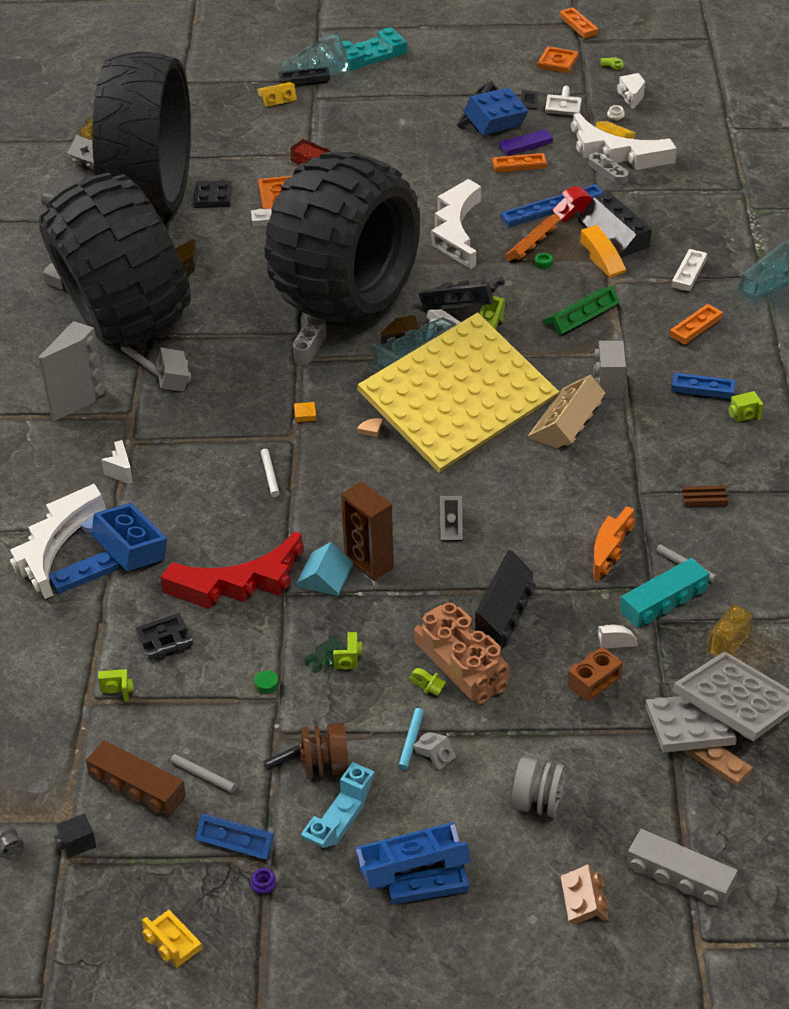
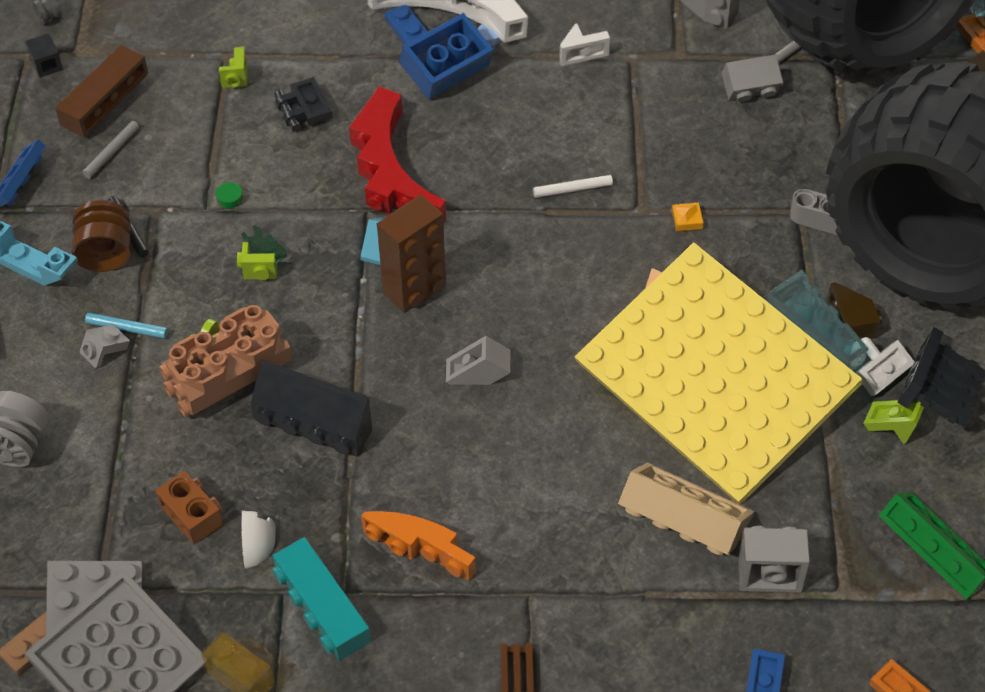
camera: 90 degrees right, 10 degrees up
light grey bar [656,544,717,583] -> none

